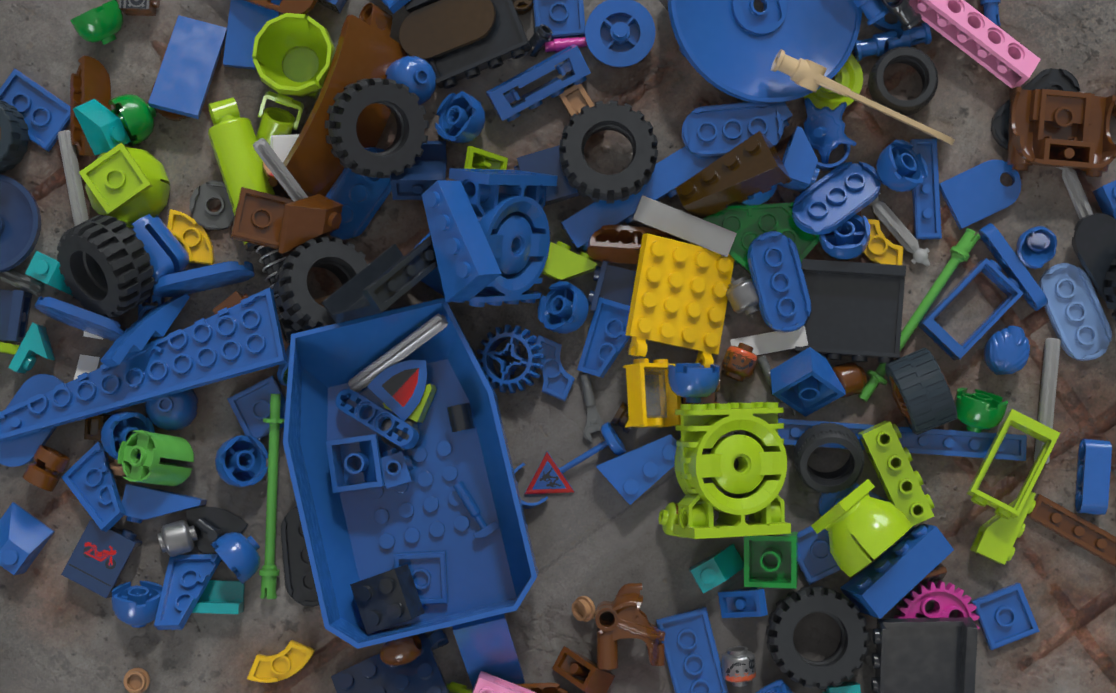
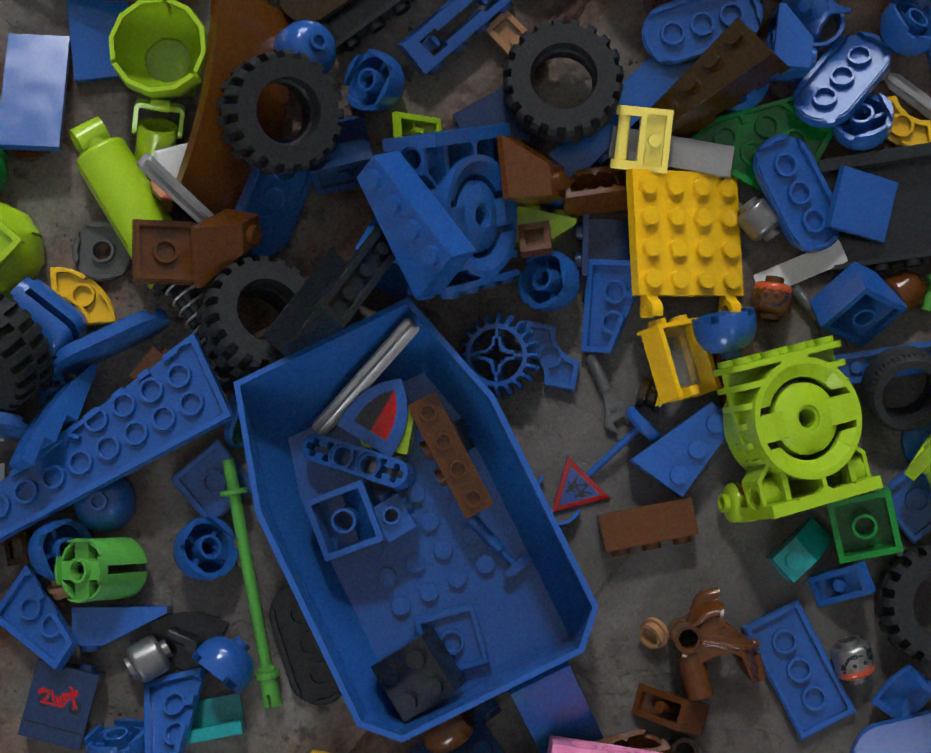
camera: 20 degrees left, 0 degrees up
none -> reddish brown bracket [408,392,493,518]
none -> reddish brown slope [497,135,569,205]
none -> reddish brown plate [518,220,553,258]
none -> reddish brown brick [596,497,699,557]
none -> light yellow plate [610,105,674,174]
none -> blue tile [825,166,899,243]

